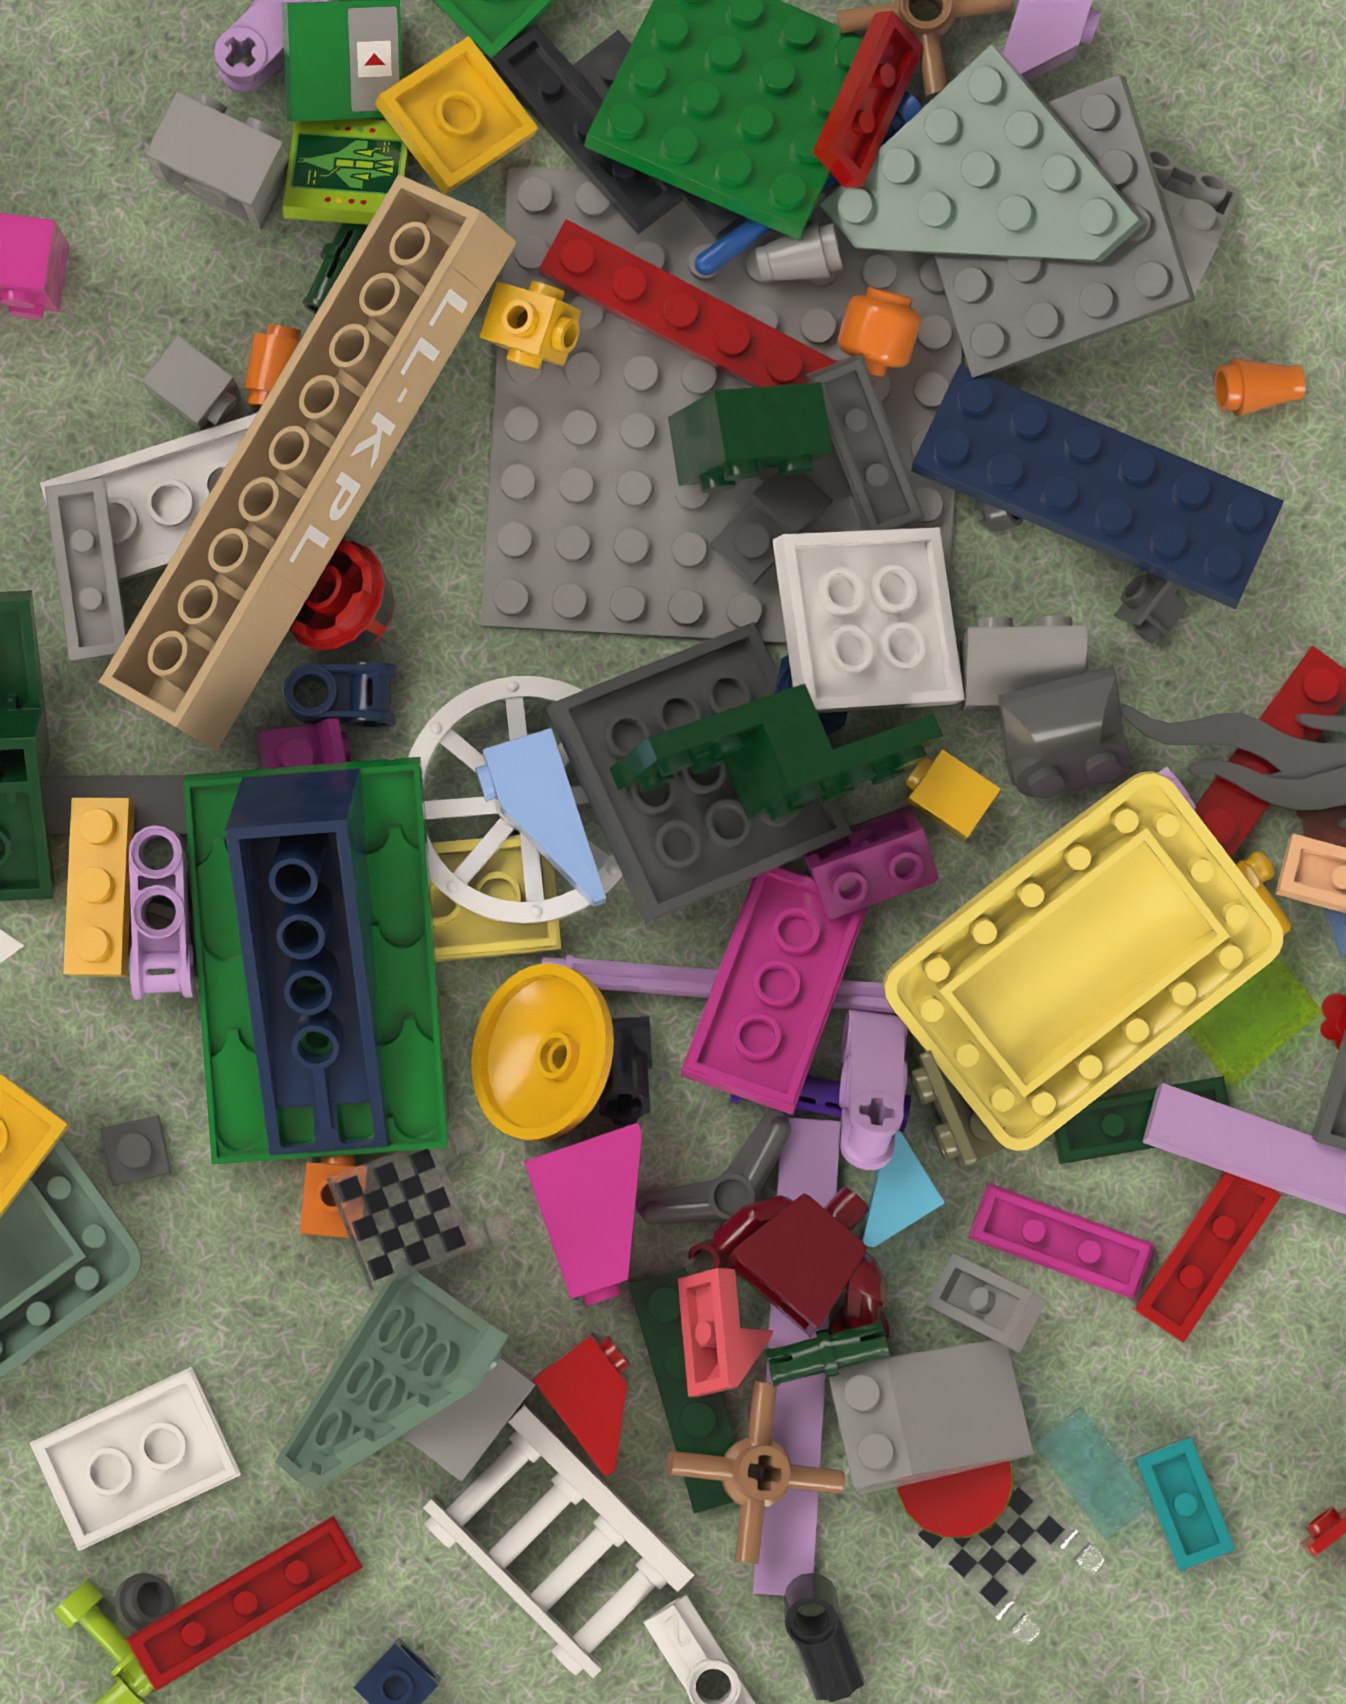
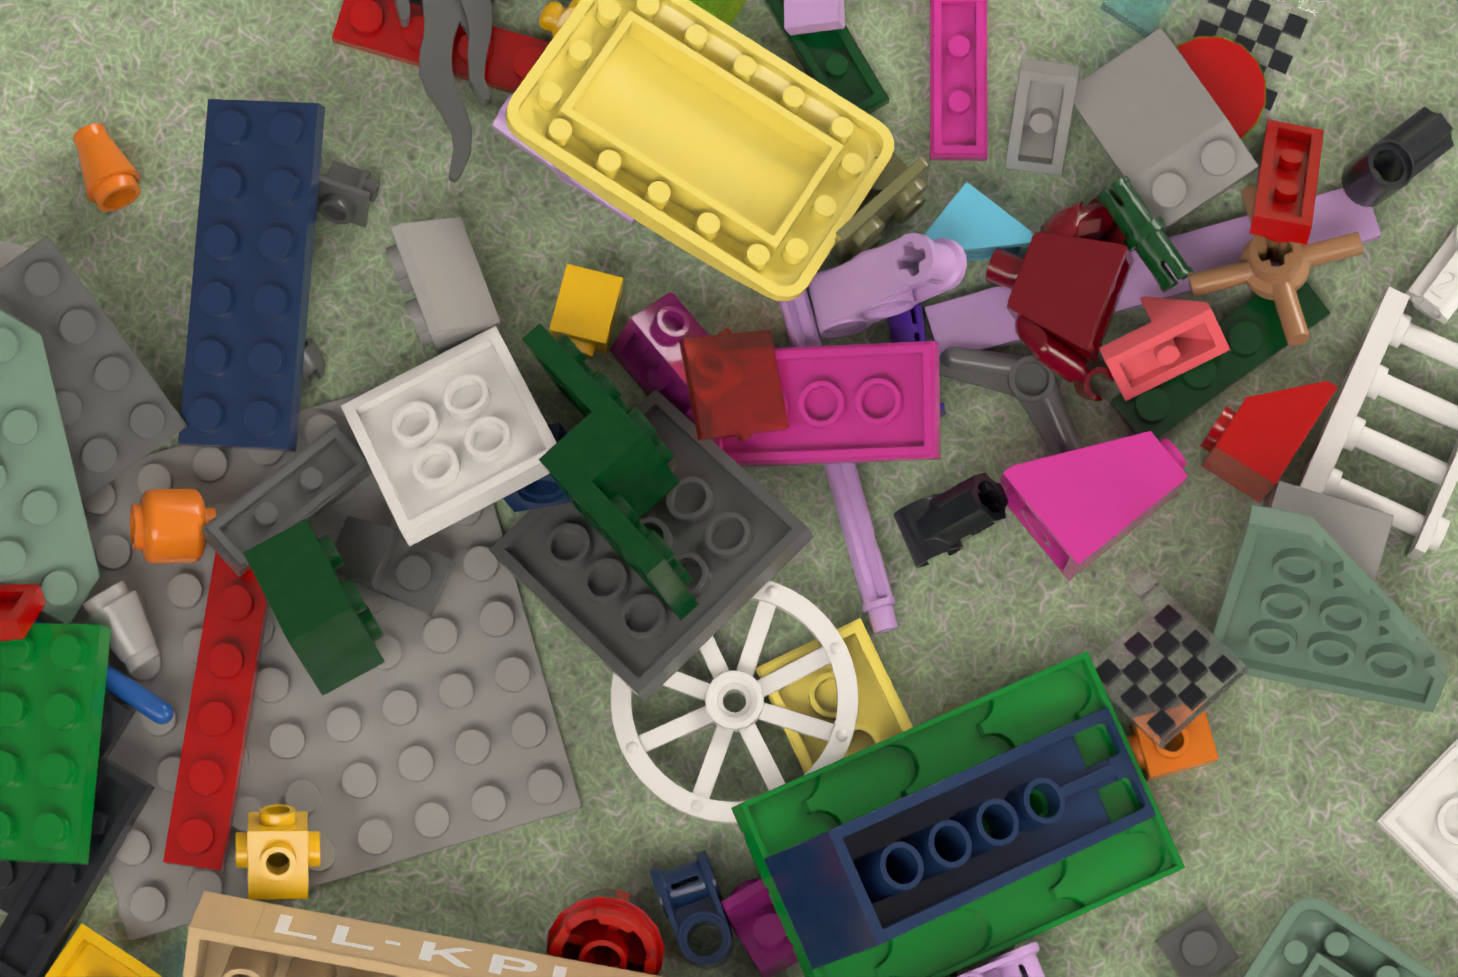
camera: 105 degrees left, 5 degrees down
yellow dish [471,963,614,1142] -> none
light blue slope [475,728,606,907] -> none
dark grey slope [998,666,1130,798] -> none
none -> clear red piece [679,328,790,442]
none -> red plate [1249,119,1324,245]

